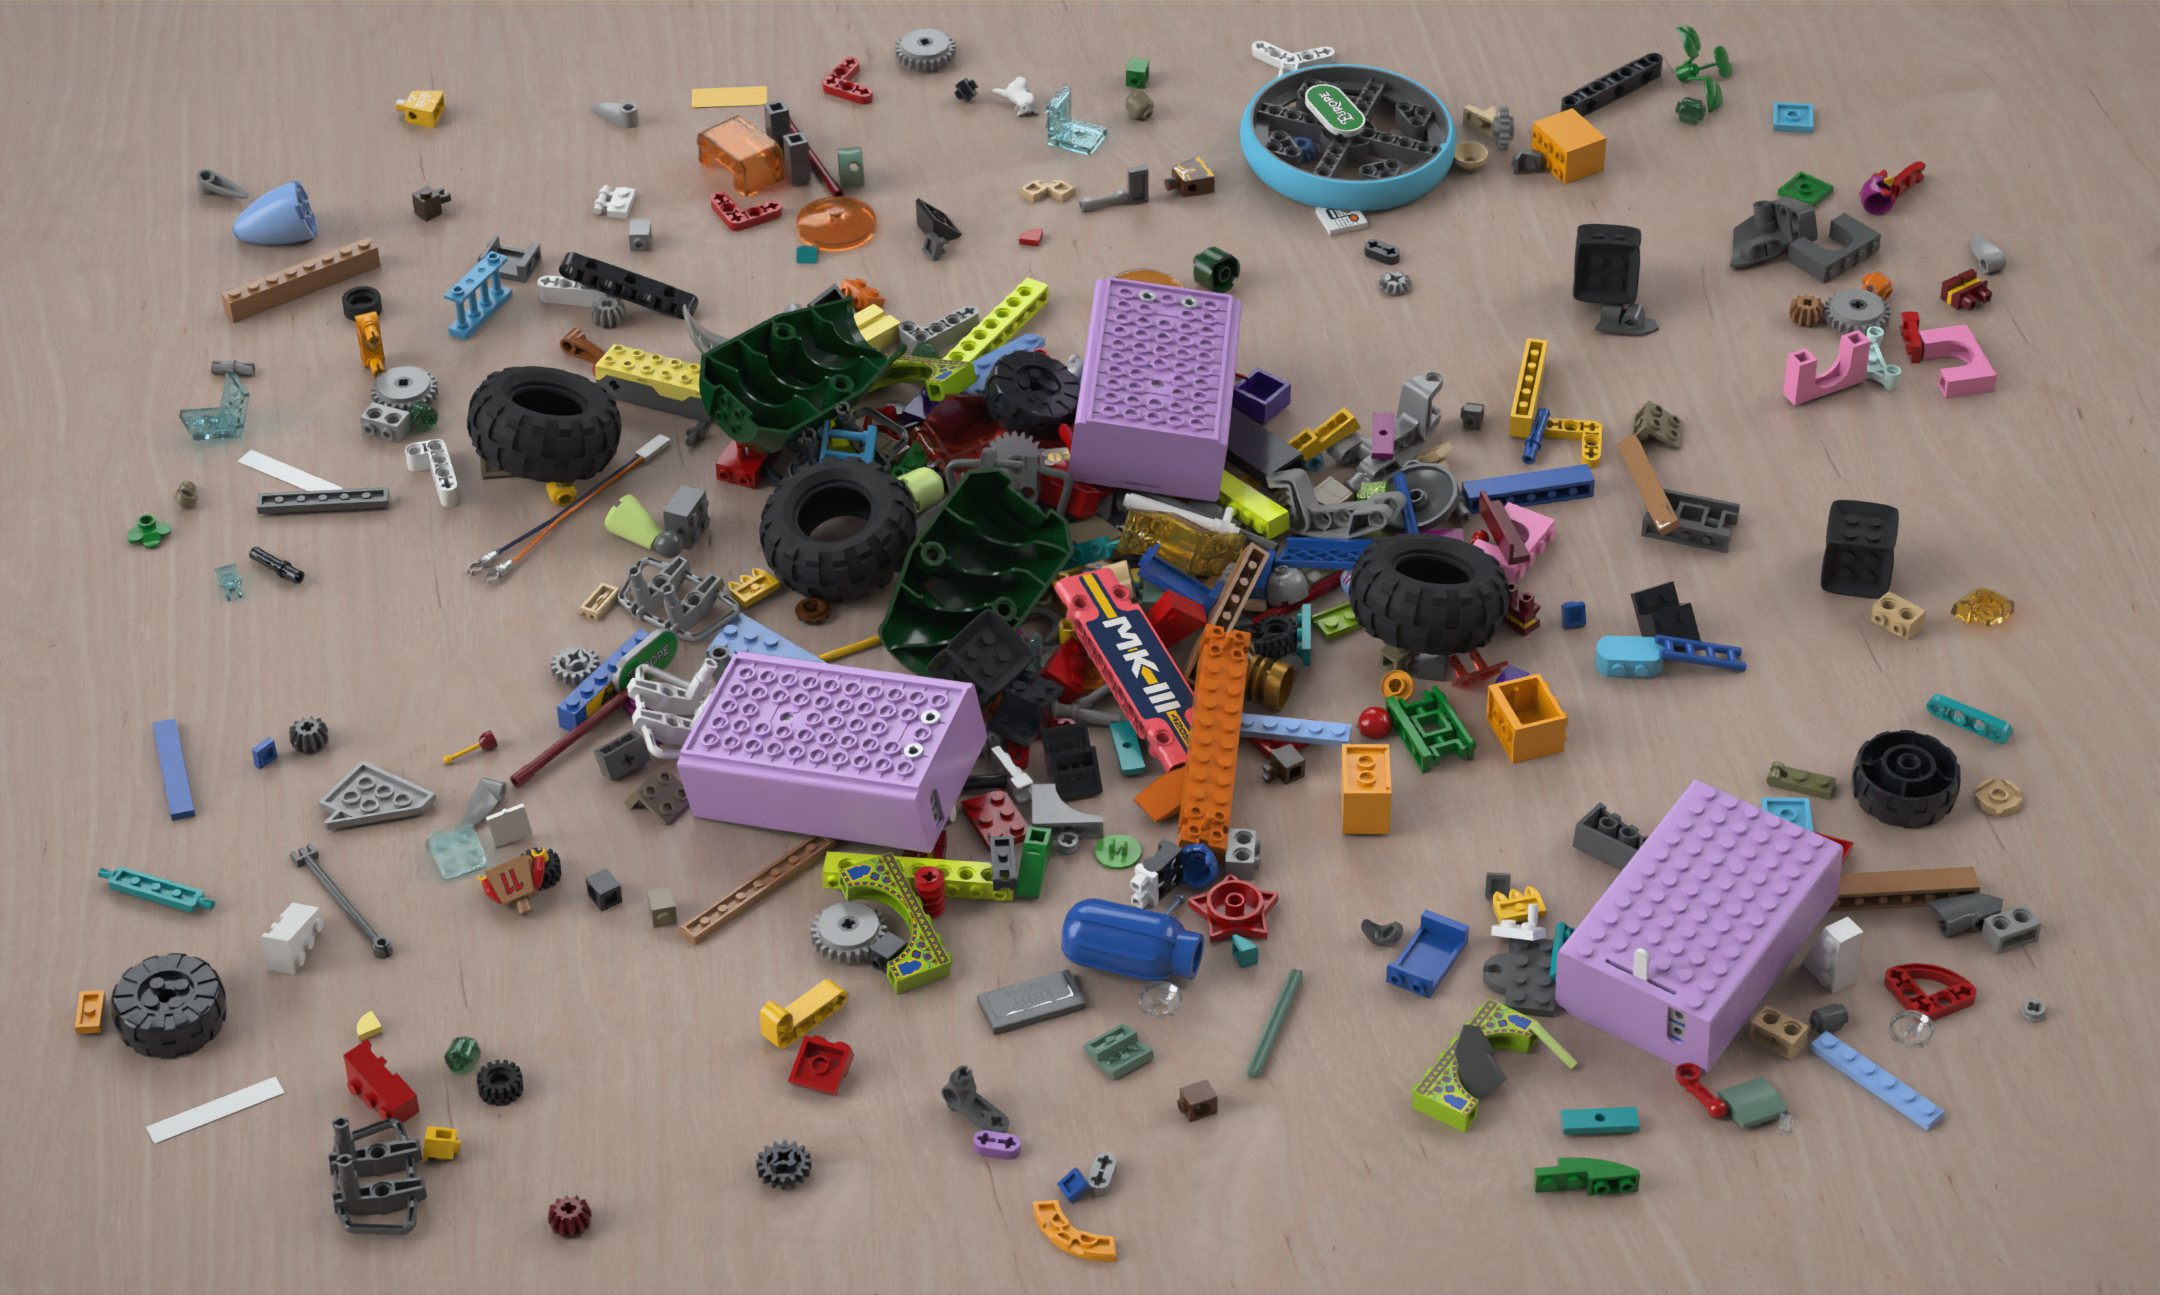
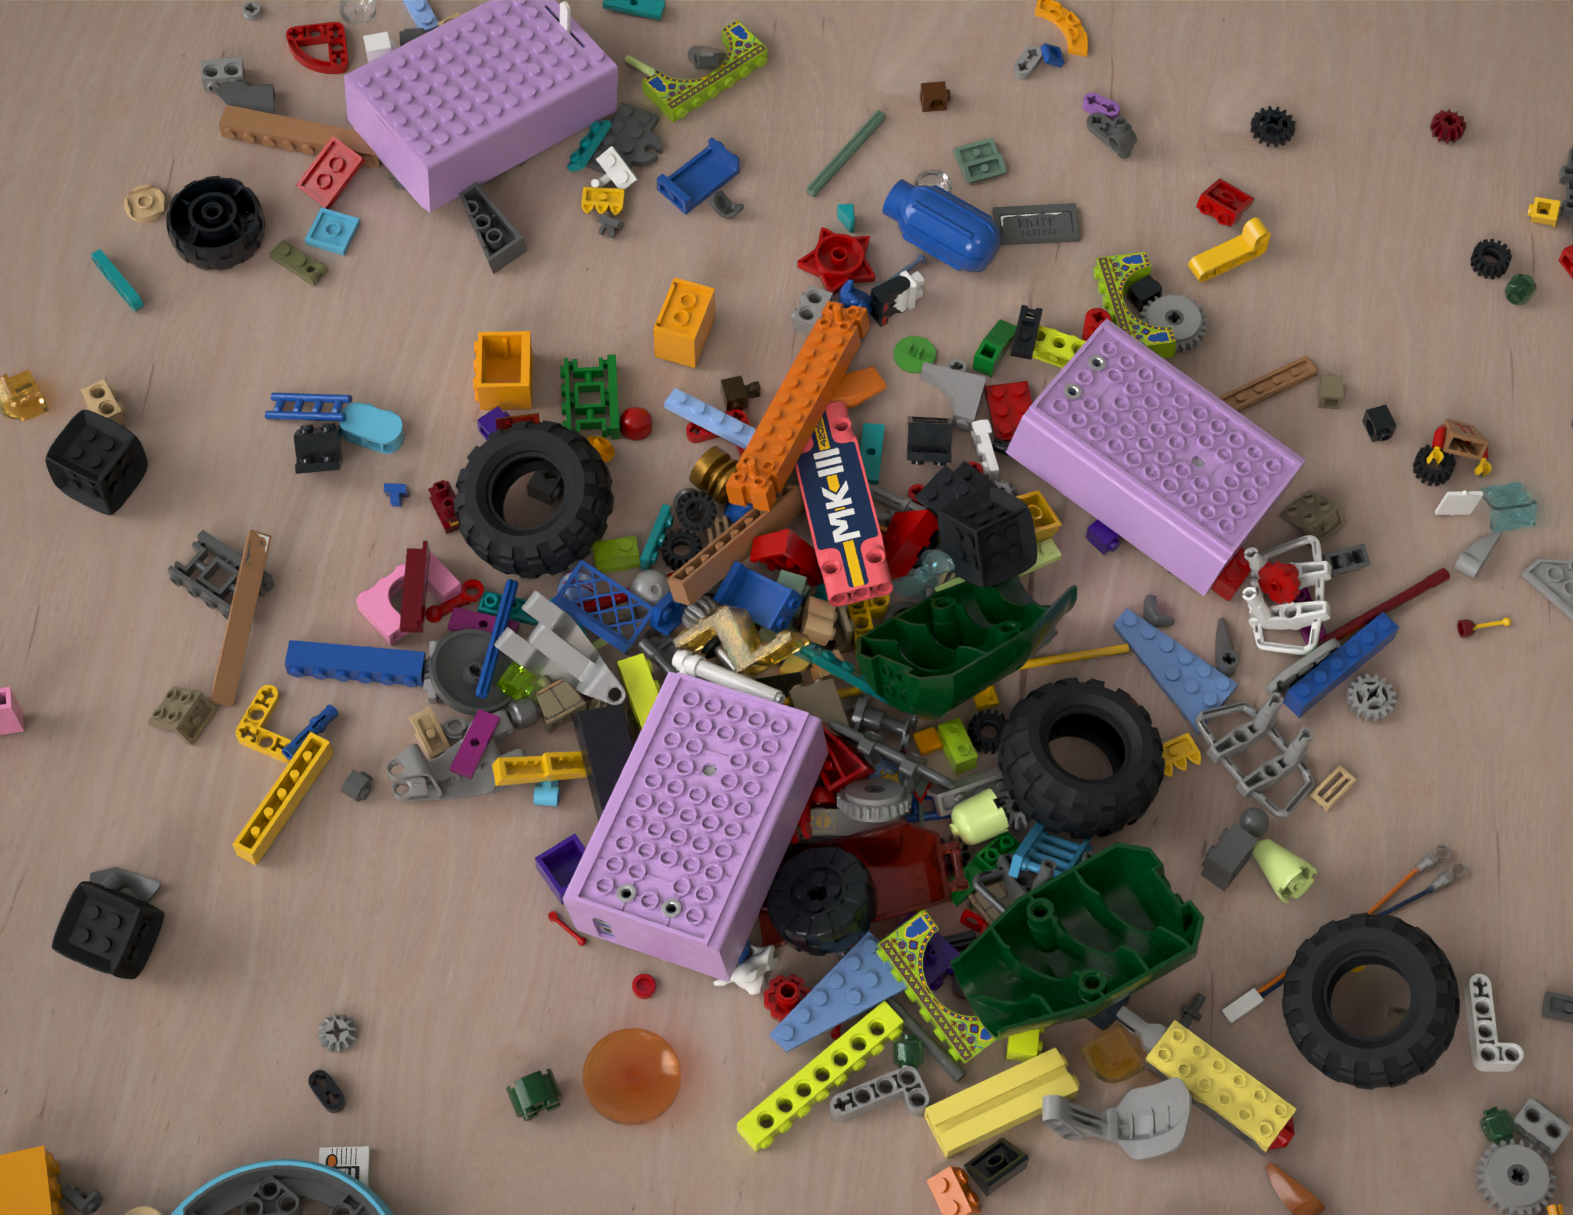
camera: 165 degrees left, 20 degrees up
none -> red plant [1257,561,1301,604]

